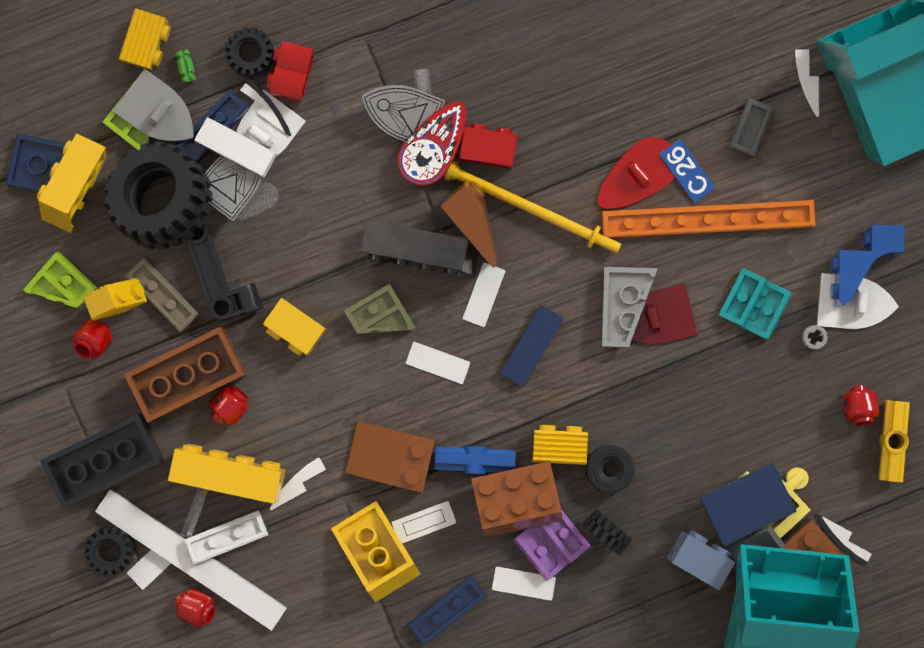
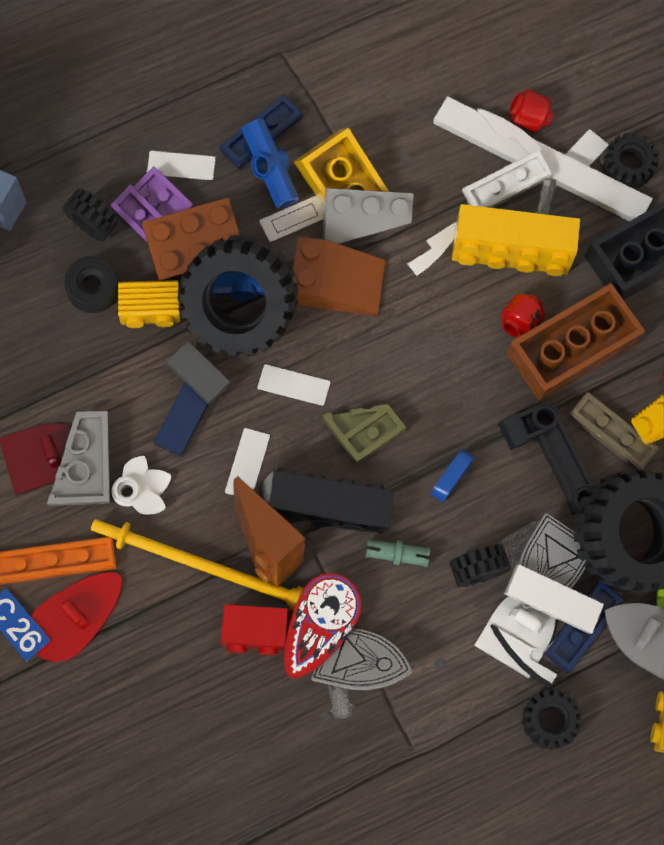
camera: 170 degrees right, 15 degrees down
bright green piece [175,50,196,83] -> none
yellow brick [263,298,327,356] -> none
red brick [266,41,314,103] -> none
none -> white plate [111,456,171,515]
none -> dark grey tile [166,342,231,405]
none -> black tyre [177,235,299,358]
none -> blue piece [241,118,299,209]
none -> light grey wing [322,188,414,244]
none -> sand green pin [365,538,430,567]
none -> blue beam [430,448,476,503]
none -> black tyre [449,544,511,588]
none -> white sticker [478,109,543,154]

